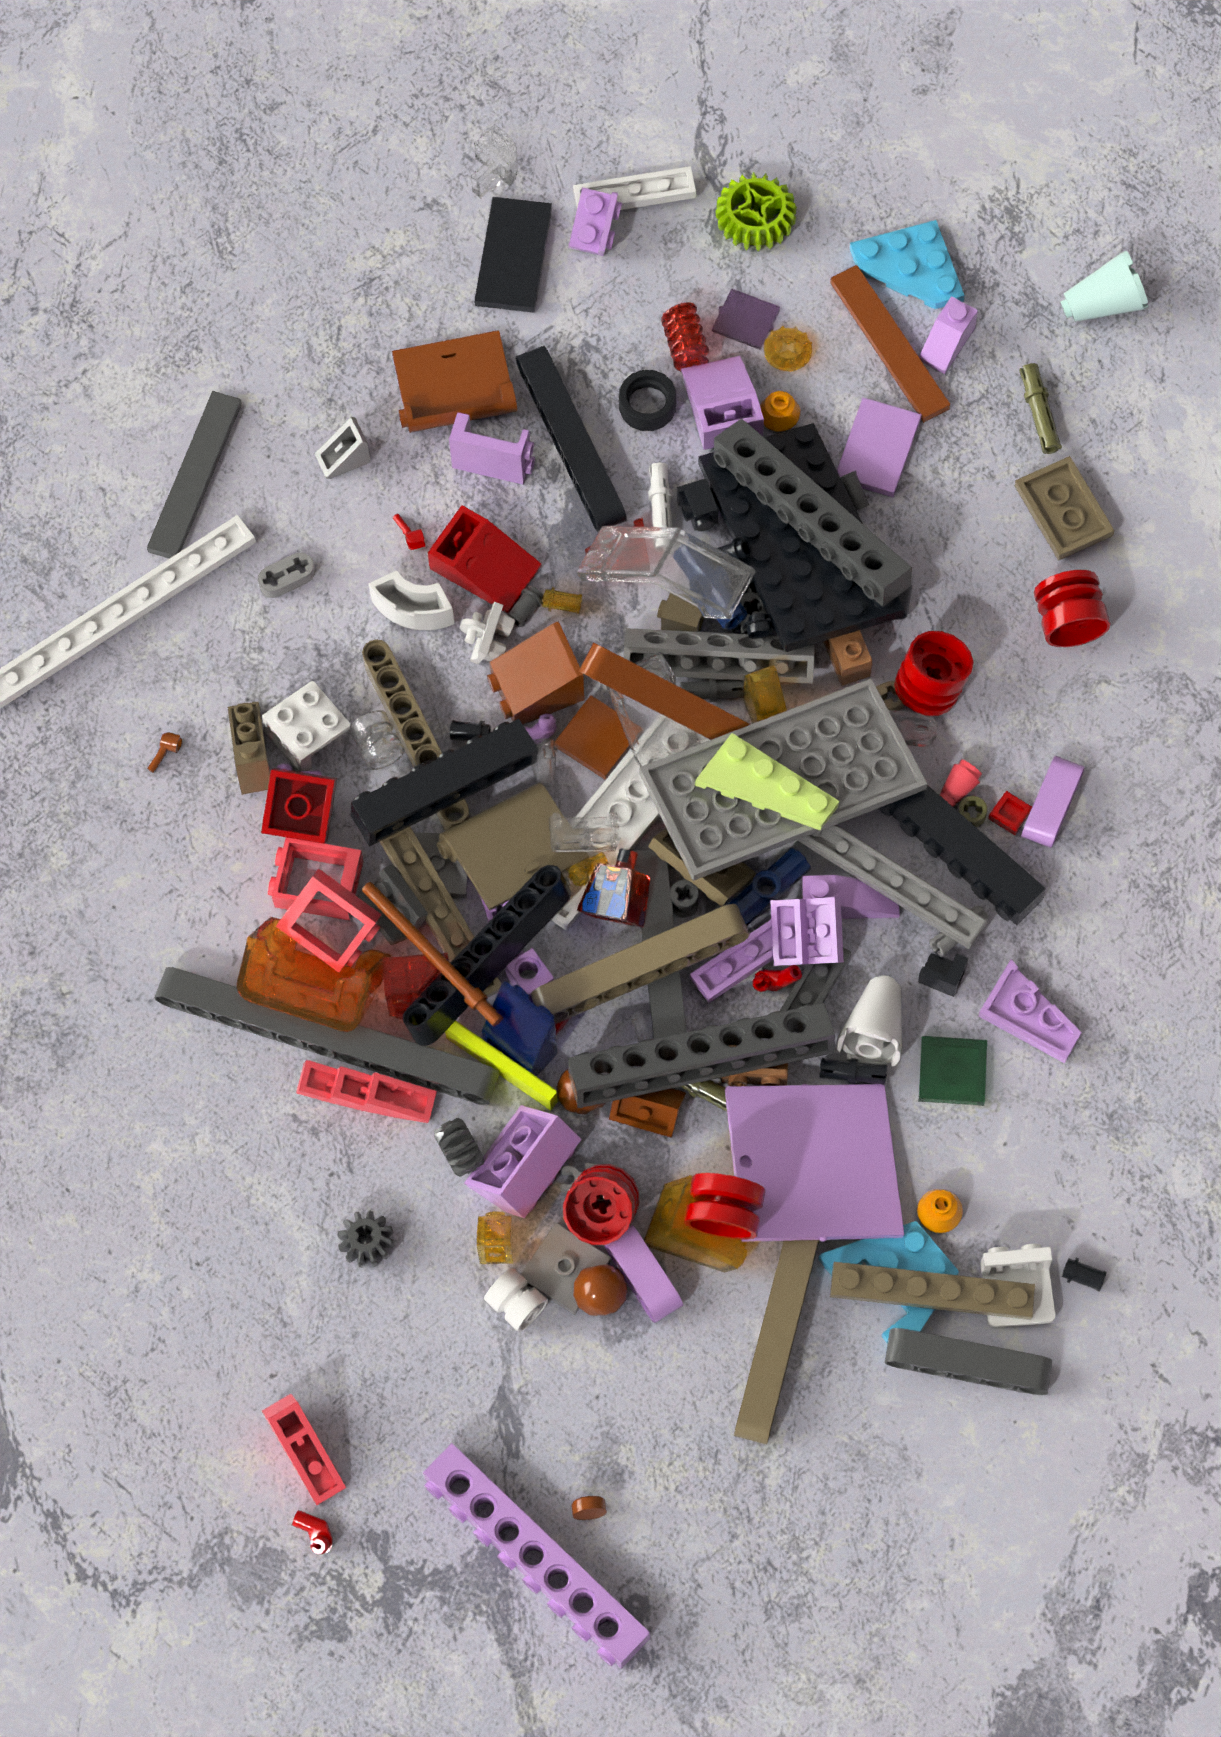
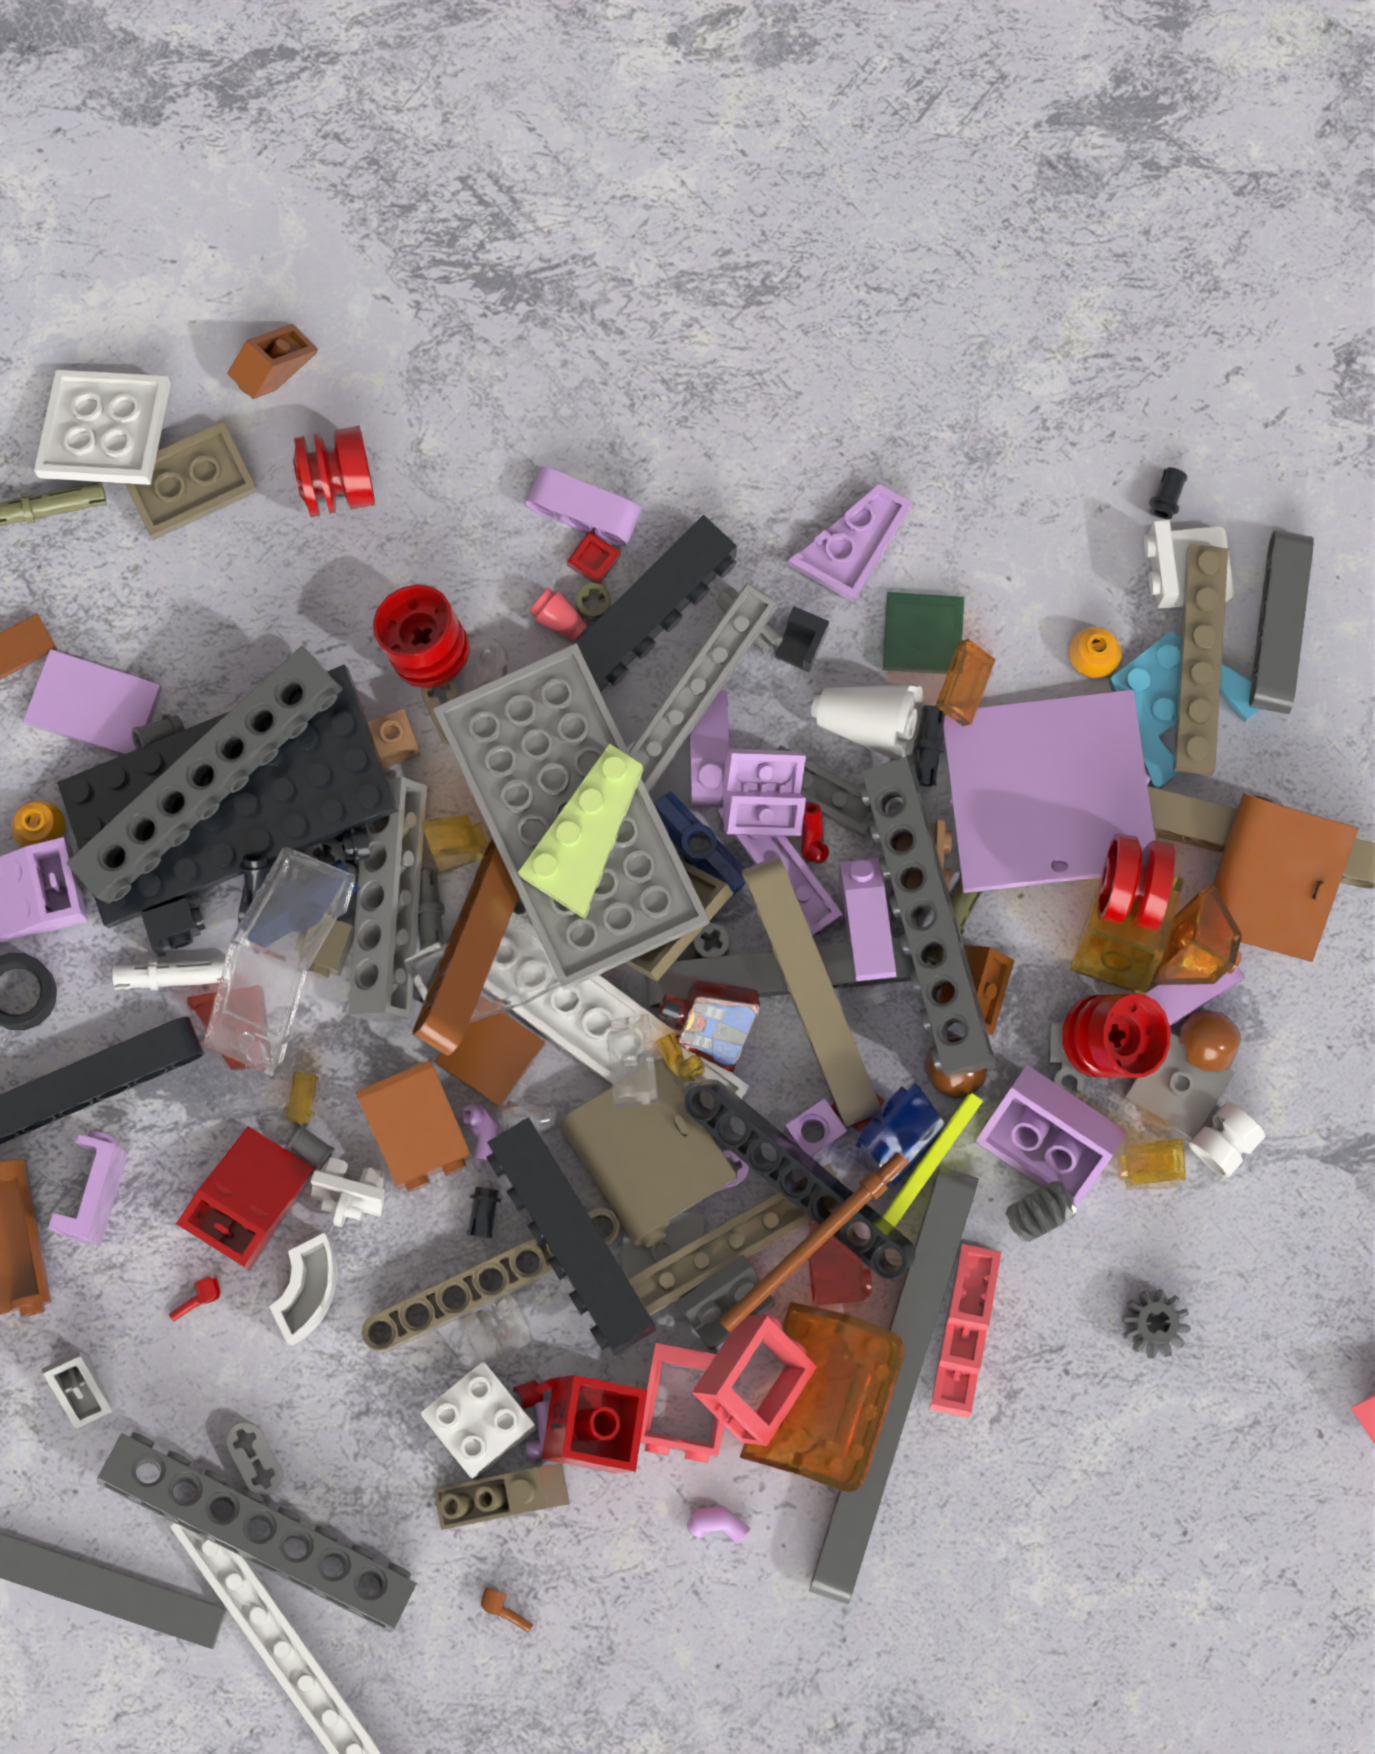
camera: 95 degrees left, 10 degrees up
none -> white plate [34,370,171,485]
none -> dark grey brick [97,1432,417,1633]
none -> dark orange slope [227,324,319,399]
none -> red hand [513,1378,557,1410]
none -> lavender arm [687,1506,751,1544]
none -> lavender slope [840,858,896,981]
none -> clear orange tile [935,639,996,726]
none -> clear orange slope [1153,883,1242,985]
none -> door [1198,792,1359,962]

